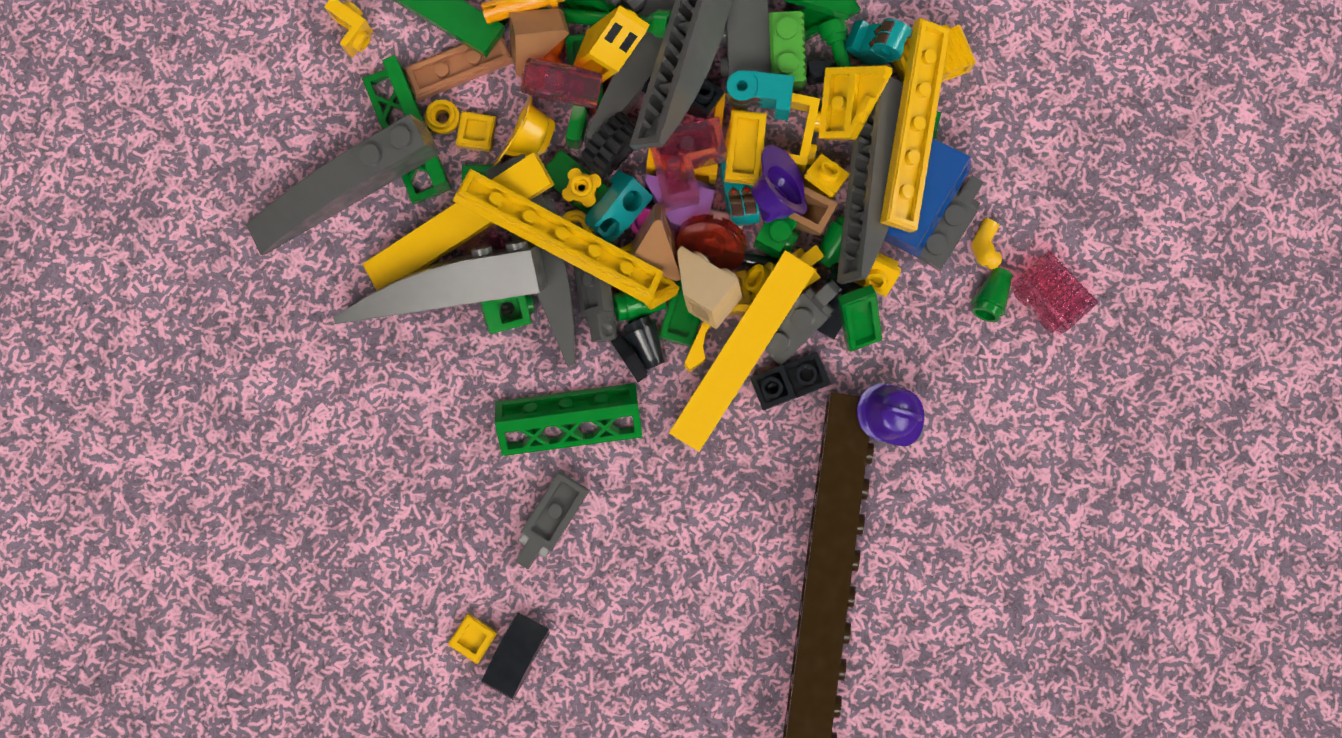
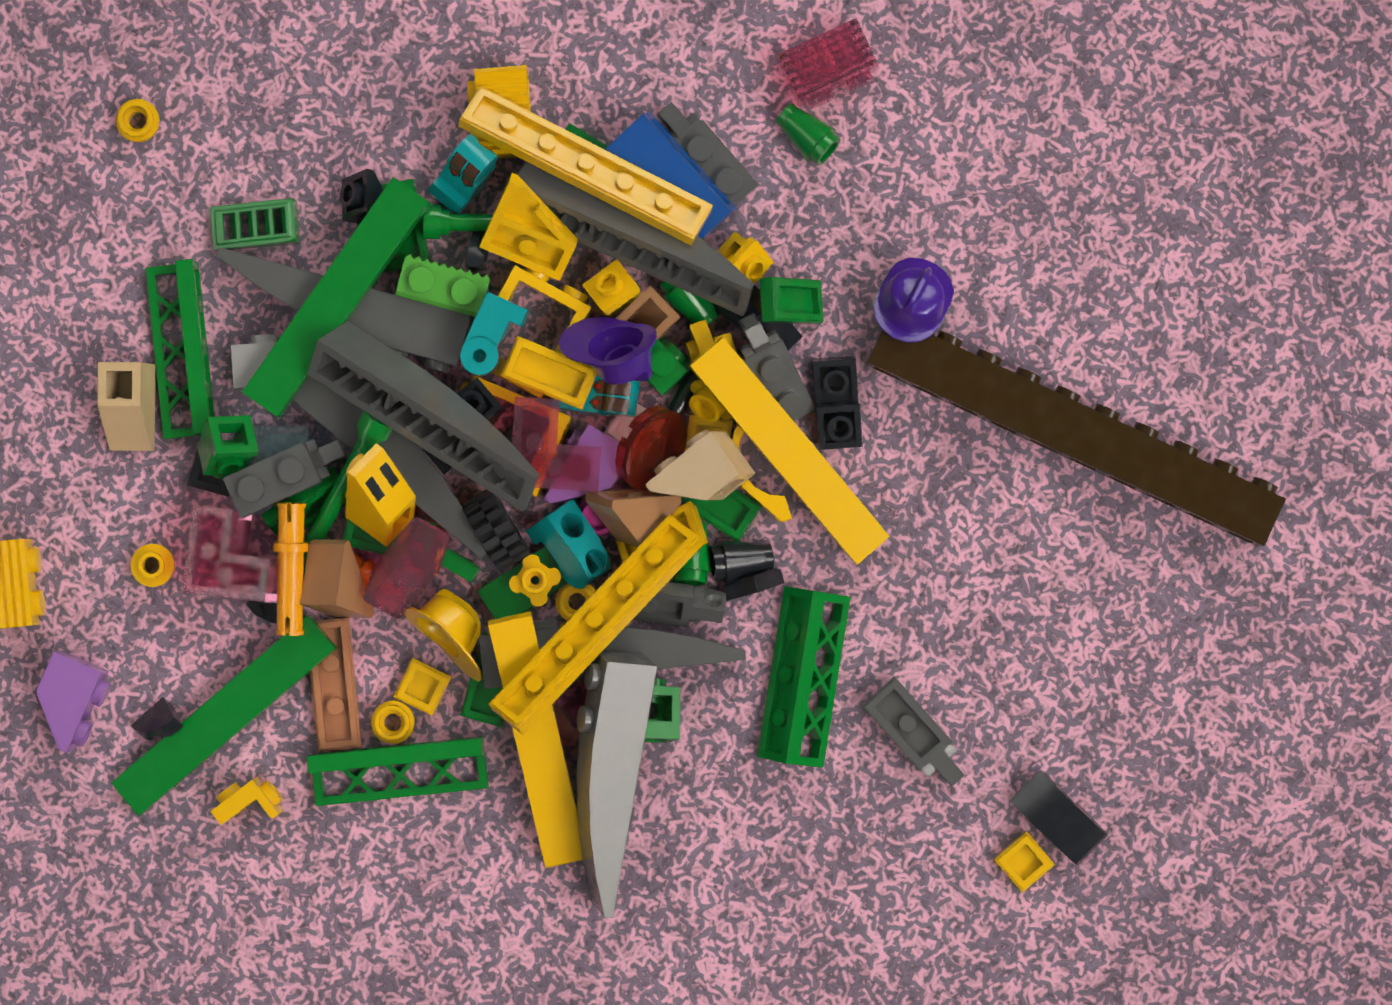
camera: 75 degrees left, 5 degrees up
dark grey slope [246,114,440,255] -> none
yellow arm [971,218,1002,270] -> none

